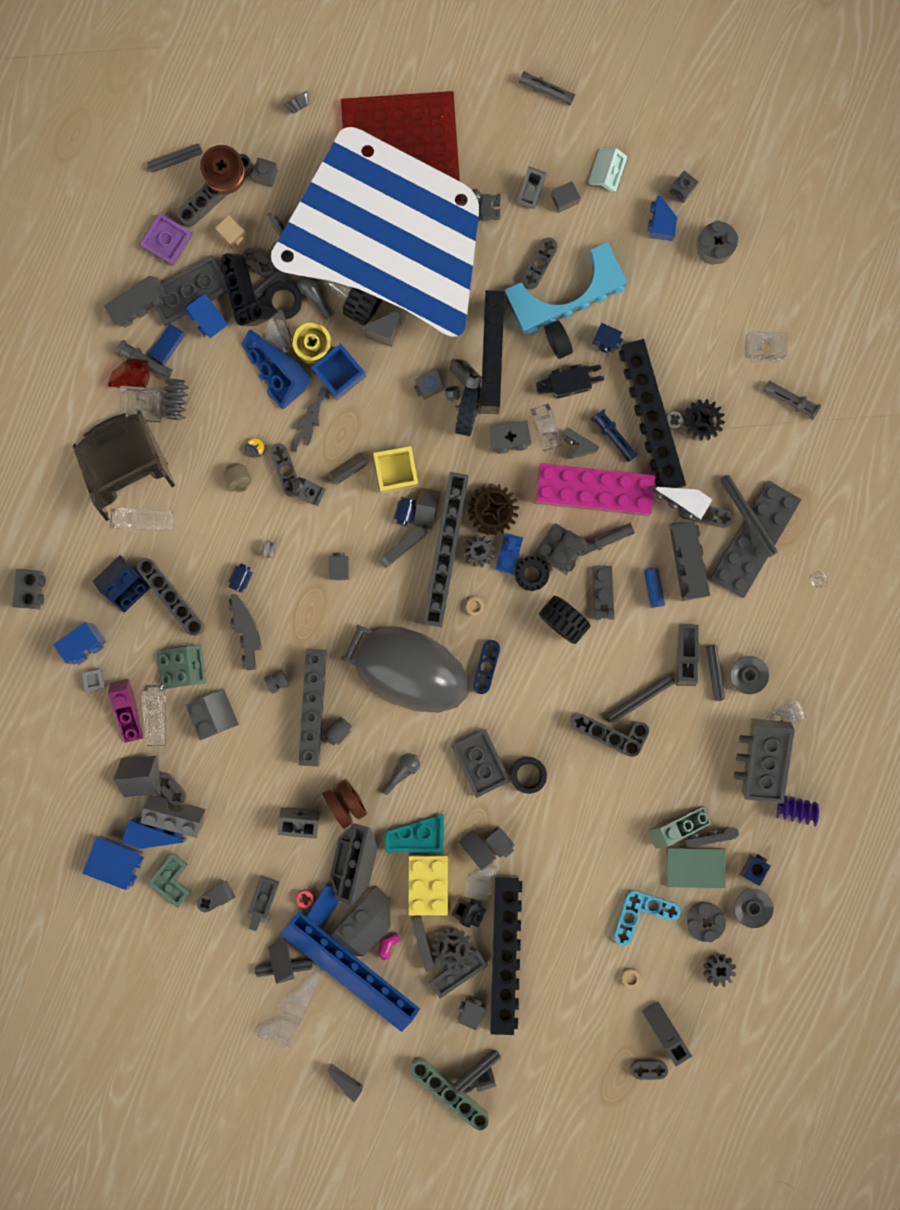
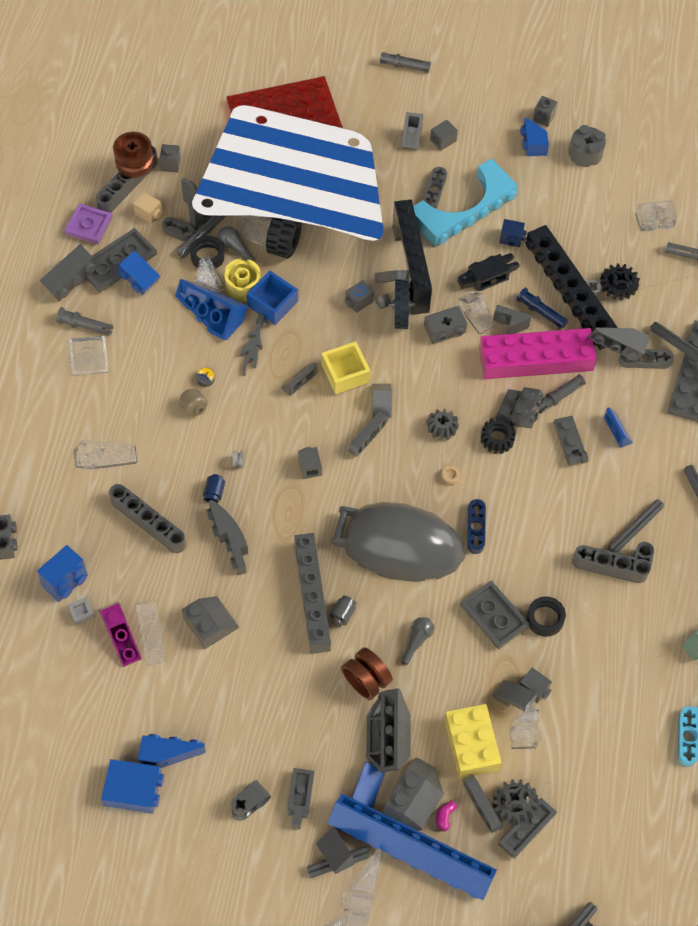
camera: 15 degrees left, 25 degrees down
clear smoke windscreen [72,411,175,521] -> none
dark blue slope [93,555,151,613] -> none
clear red slope [108,358,150,390] -> none
dark grey slope [114,756,161,797] -> none
dark grey arch [141,795,206,838] -> none
dark grey axle [148,144,202,173] -> none
blue slope [148,324,186,365] -> none
sand green plate [148,852,191,908] -> none
sand green bracket [157,645,206,689] -> none
dark grey beam [159,773,187,806] -> none
dark grey piece [162,378,189,420] -> none
black beam [220,253,275,326] -> none
dark grey wheel [264,669,290,694] -> none
dark grey beam [270,443,298,497] -> none
dark grey brick [278,808,319,839] -> none
dark grey piece [283,90,310,114] -> none
dark grey brick [291,477,326,506] -> none
coral bush [296,890,314,908] -> none
dark grey slope [363,310,401,347] -> none
teal wing [385,814,444,853] -> none
dark blue brick [394,497,416,526] -> none
dark grey brick [423,472,469,628] -> none
black brick [451,897,486,928] -> none
dark grey brick [458,997,485,1030] -> none
dark grey animal [466,189,501,221] -> none
dark brown gear [467,484,519,536] -> none
black brick [490,875,522,1035] -> none
blue hinge [495,533,523,575] -> none
black tyre [539,595,591,644] -> none
black tyre [544,320,573,359] -> none
light aqua panel [588,148,628,192] -> none
dark grey wedge [669,521,710,601] -> none
dark grey slope [676,624,699,687] -> none

